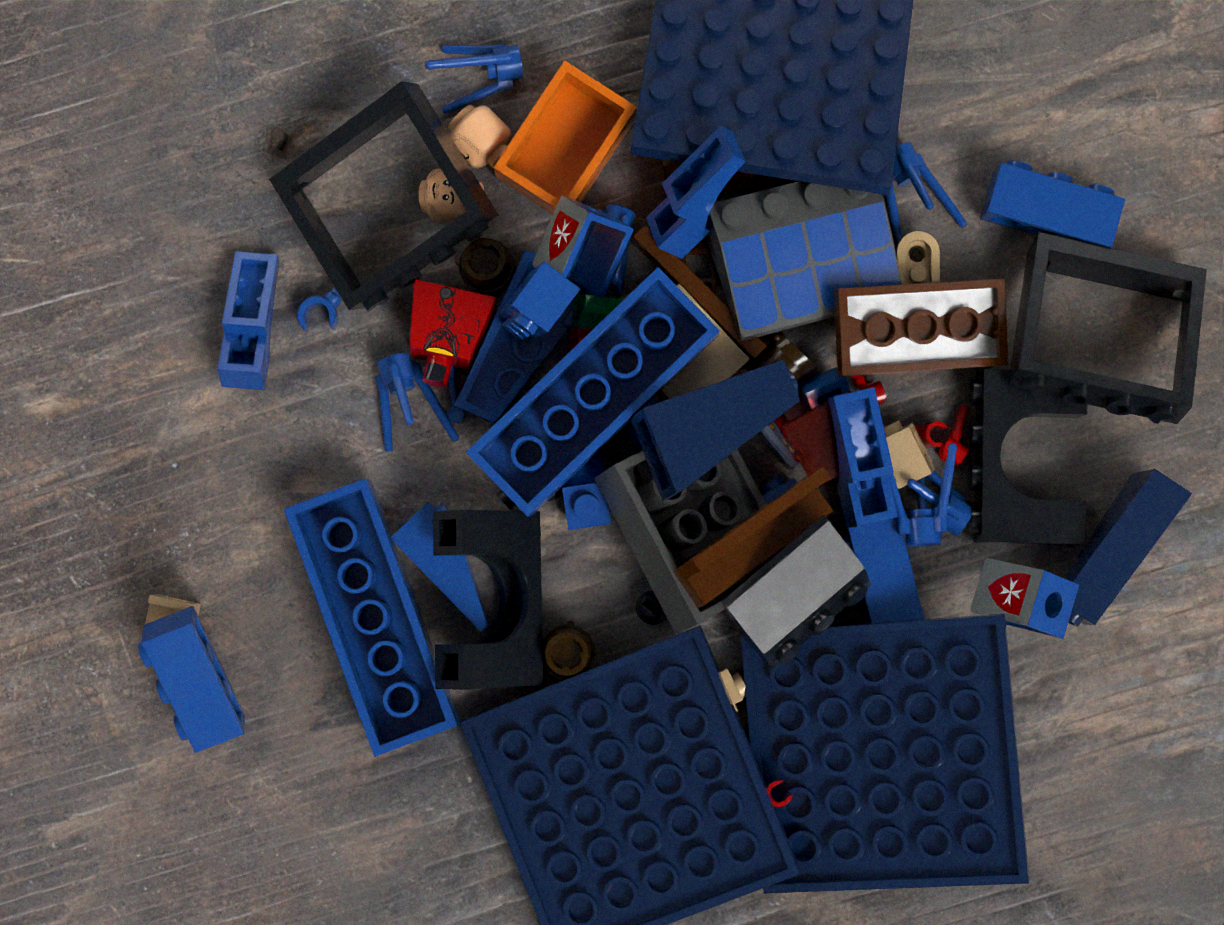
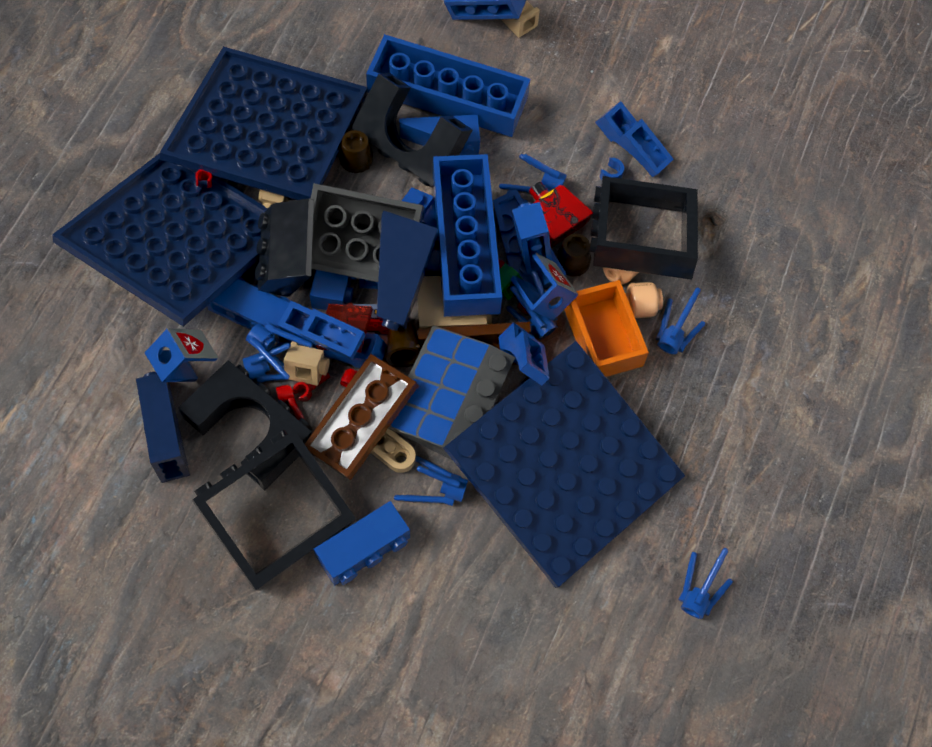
camera: 130 degrees right, 20 degrees down
reddish brown fence [673,467,833,608] -> none

